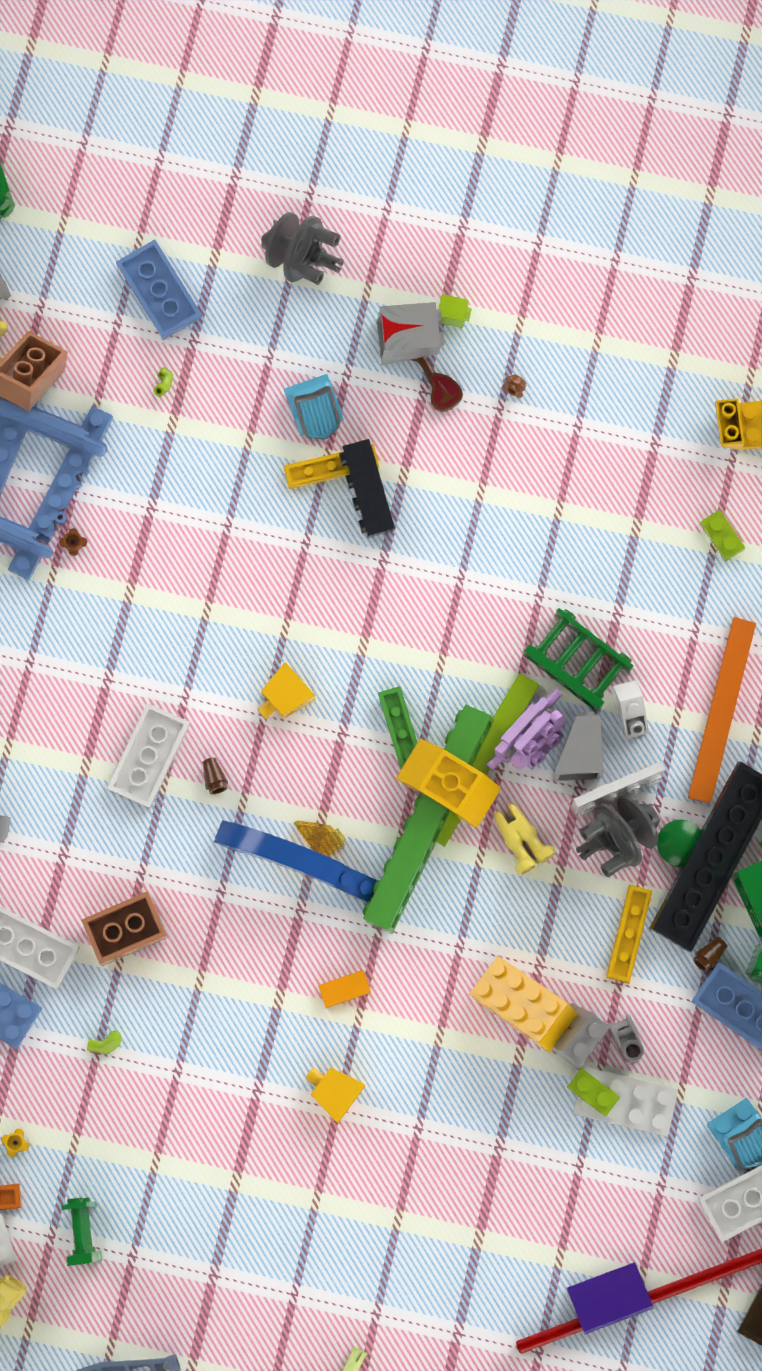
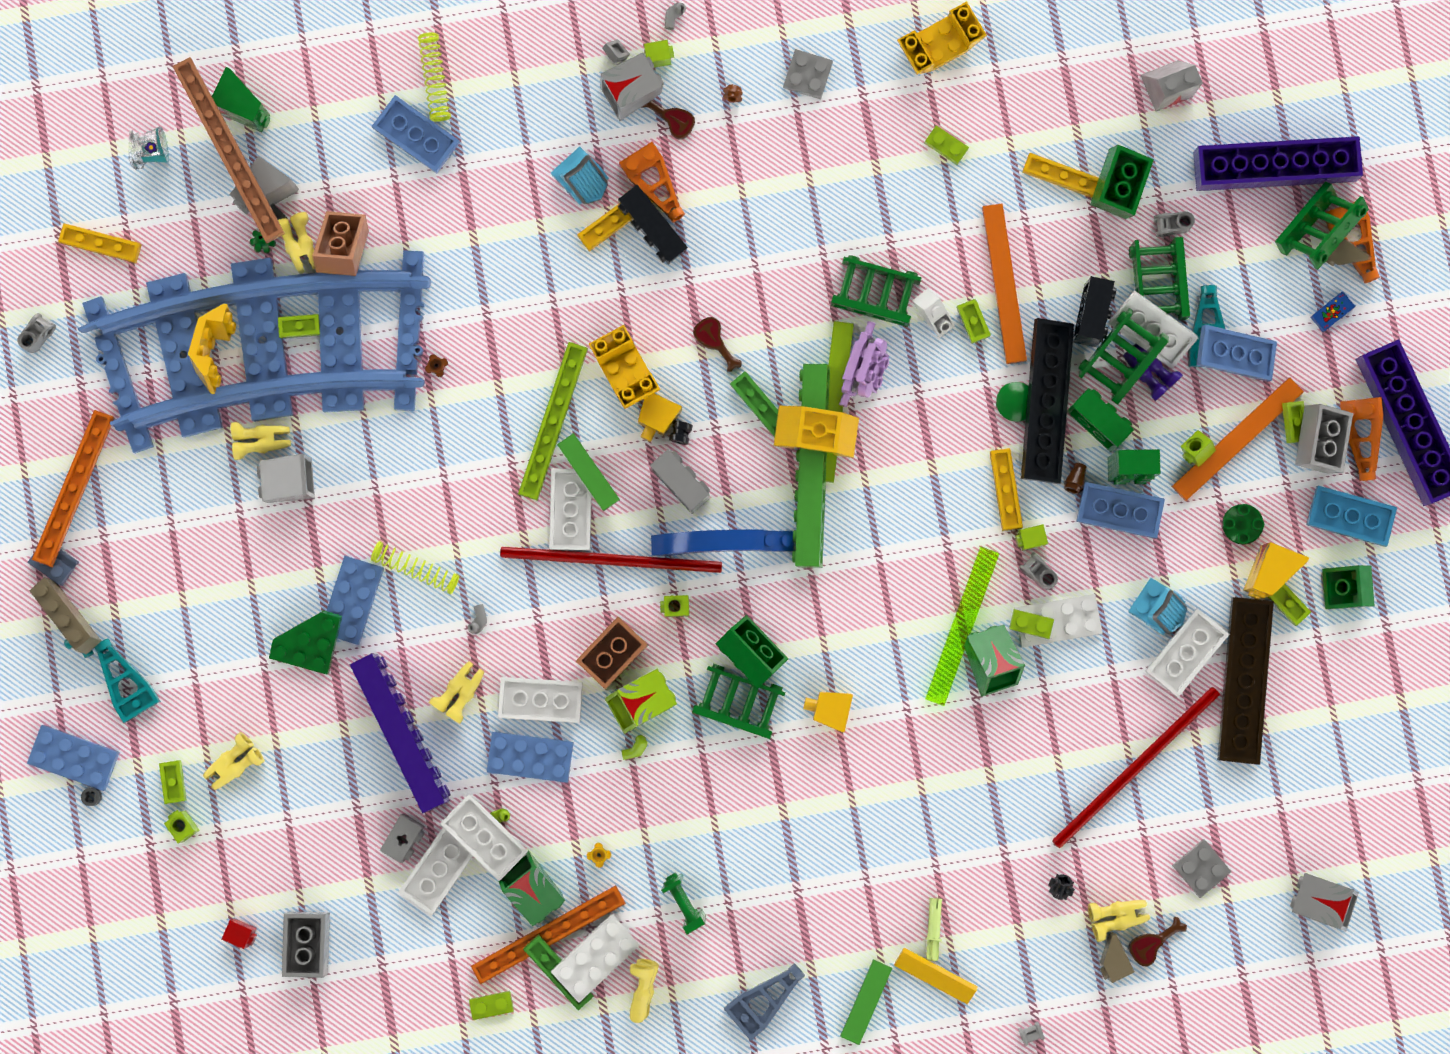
camera: 20 degrees left, 5 degrees up
lime arm [153,367,173,397] -> none
reddish brown cone [202,757,228,795] -> none
dark grey piece [261,212,344,285] -> none
clear yellow slope [294,820,346,858] -> none
light orange tile [318,970,371,1009] -> none
yellow brick [469,956,578,1053] -> none
light yellow piece [494,803,557,876] -> none
light grey slope [552,1003,610,1070] -> none
light grey slope [553,712,604,781] -> none
dark purple tile [567,1262,654,1335] -> none
white plate [571,761,666,816] -> none
dark grey piece [576,795,660,878] -> none
none -> neon yellow piece [418,32,451,122]
none -> red axle [500,547,722,573]
none -> lime tile [518,342,588,501]
none -> bright green tile [557,433,620,511]
none -> yellow slope [589,325,660,409]
none -> light grey plate [602,39,630,63]
none -> lime slope [605,668,677,734]
none -> orange plate [619,141,685,223]
none -> light grey brick [650,449,710,514]
none -> lime brick [660,595,690,617]
none -> light grey arm [664,2,686,30]
none -> black wheel [669,420,693,445]
none -> green fence [692,663,786,739]
none -> reddish brown piece [693,317,742,372]
none -> green brick [715,615,789,688]
none -> light grey plate [783,49,833,100]
none -> clear neon green tile [925,546,1000,706]
none -> lime plate [956,298,991,344]
none -> slope [964,625,1025,697]
none -> lime brick [1015,524,1048,551]

